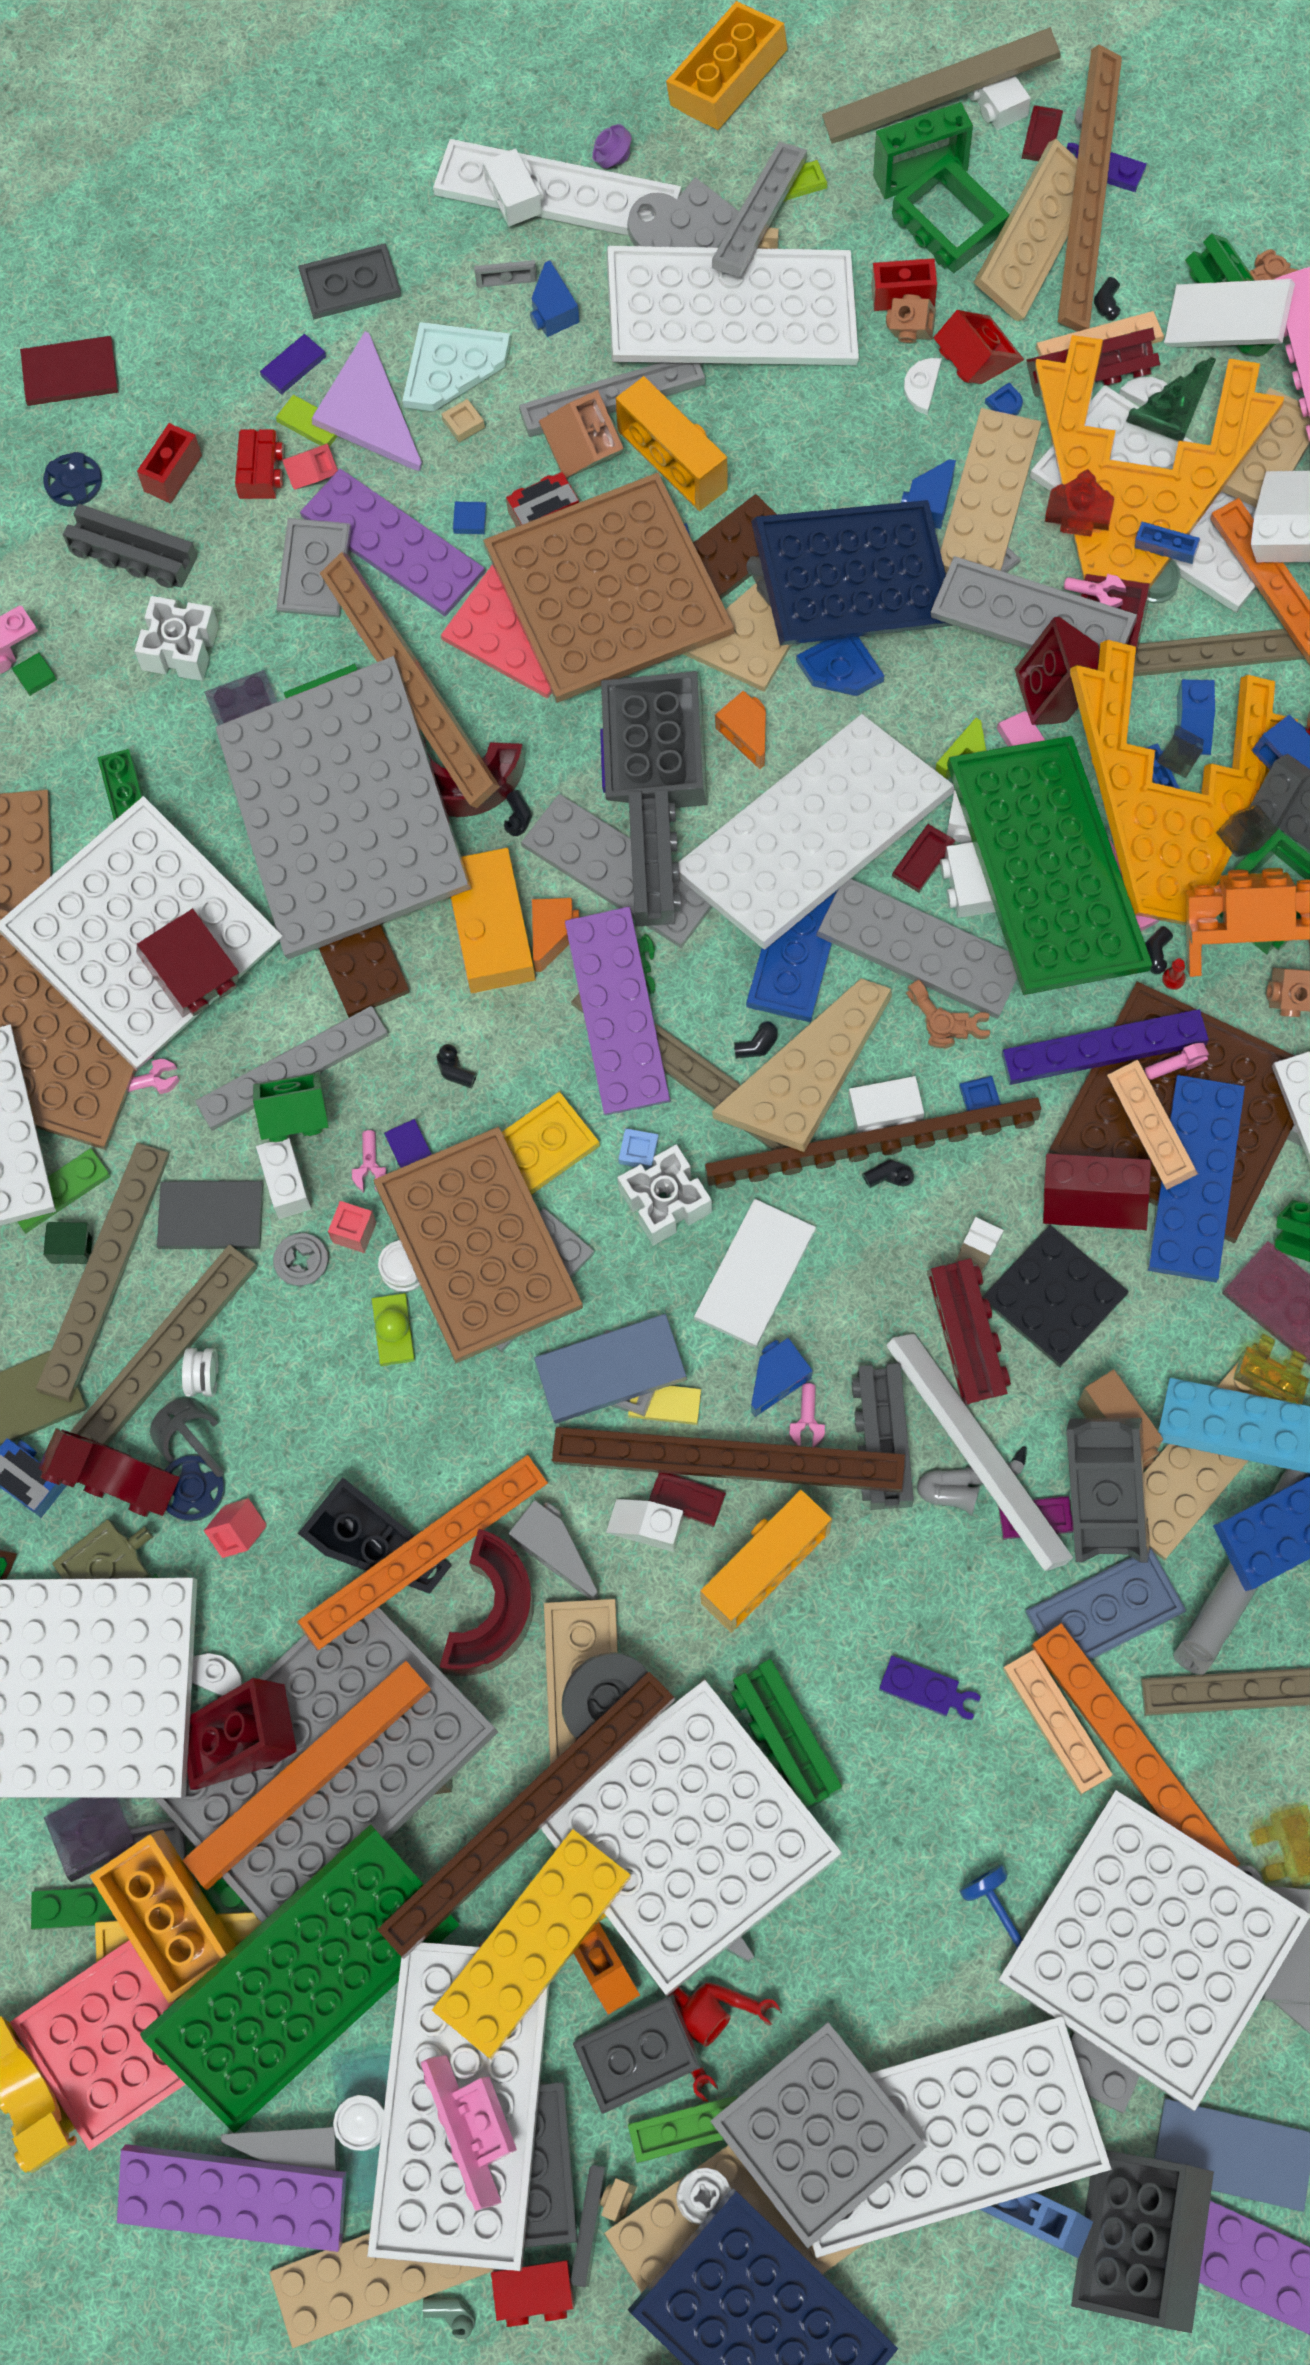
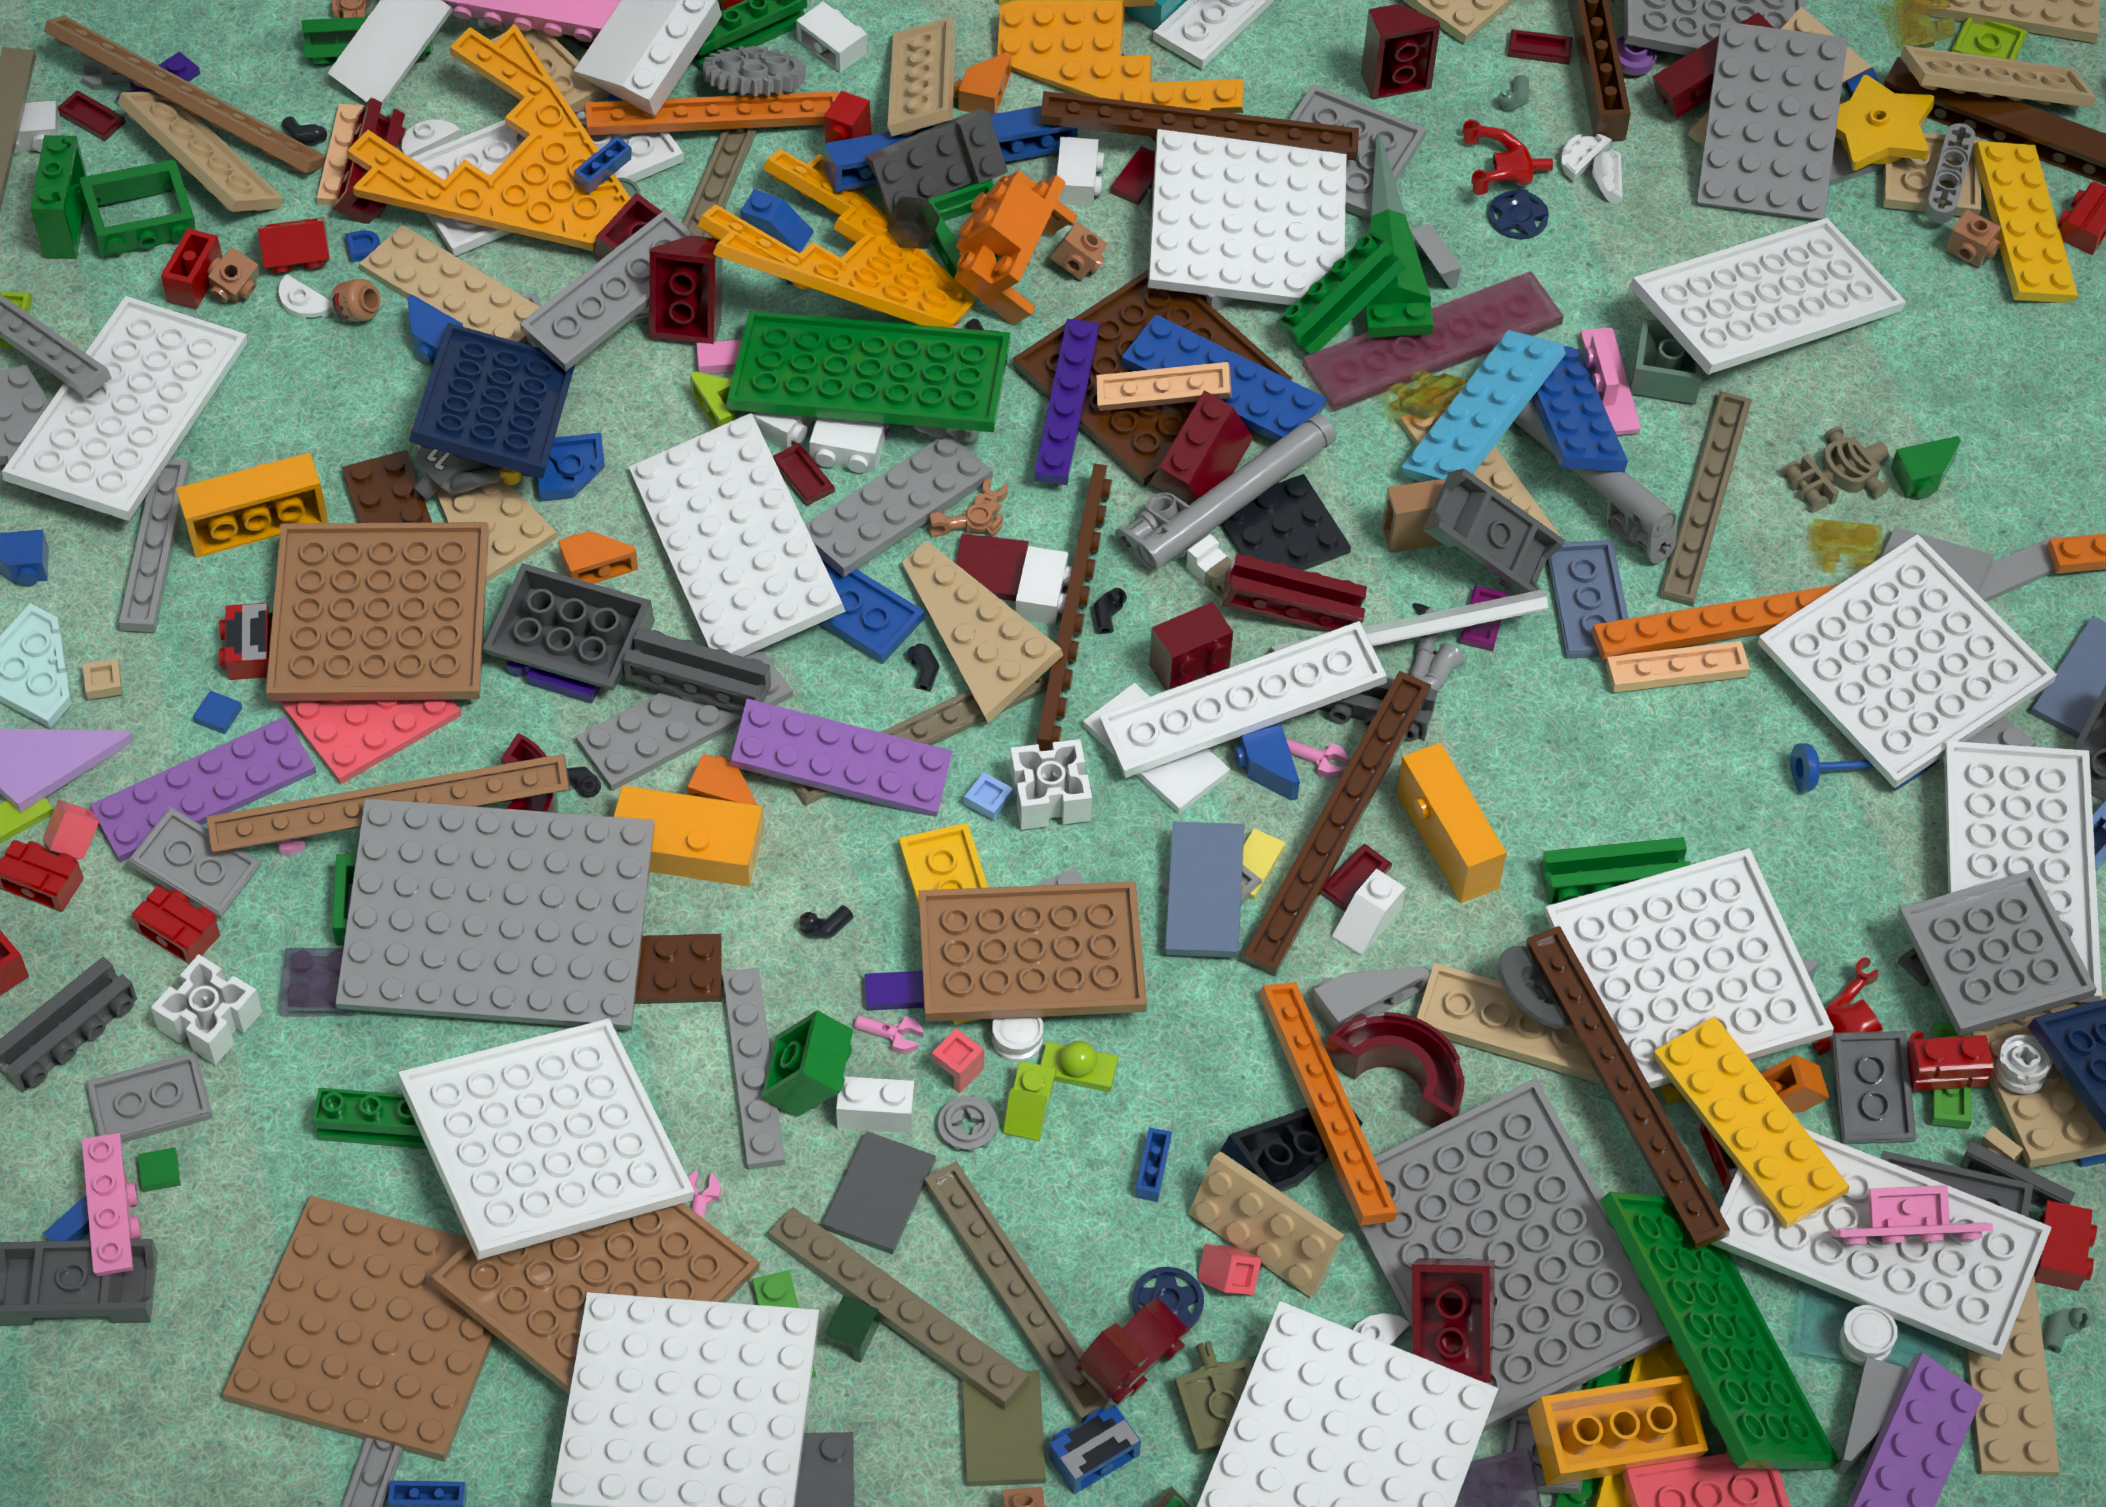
camera: 75 degrees left, 15 degrees down
dark red brick [136,908,239,1017] -> none
dark grey helmet [150,1398,224,1477] -> none
white wheel [182,1348,219,1397] -> none
orange tile [182,1661,431,1890] -> none
nougat slope [539,390,624,478] -> none
dark purple plate [879,1655,981,1720] -> none
blue tile [959,1076,1001,1111] -> none
clear red plate [1045,469,1115,537] -> none
bright pink bar [1064,574,1126,608] -> none
clear green wing [1126,357,1216,441] -> none
bright pink bar [1145,1043,1209,1080] -> none
clear smoke panel [1157,725,1204,778] -> none
red piece [1162,958,1186,990] -> none
none -> light grey tile [86,1052,213,1143]
none -> red brick [131,886,220,964]
none -> nougat head [331,279,381,323]
none -> dark red tile [956,533,1029,601]
none -> lime slope [1003,1061,1057,1142]
none -> white plate [1099,621,1387,778]
none -> light grey piece [1115,413,1337,571]
none -> blue piece [1135,1127,1172,1202]
none -> dark red brick [1149,602,1233,691]
none -> tan plate [1188,1151,1345,1298]
none -> red brick [1908,1035,1993,1091]

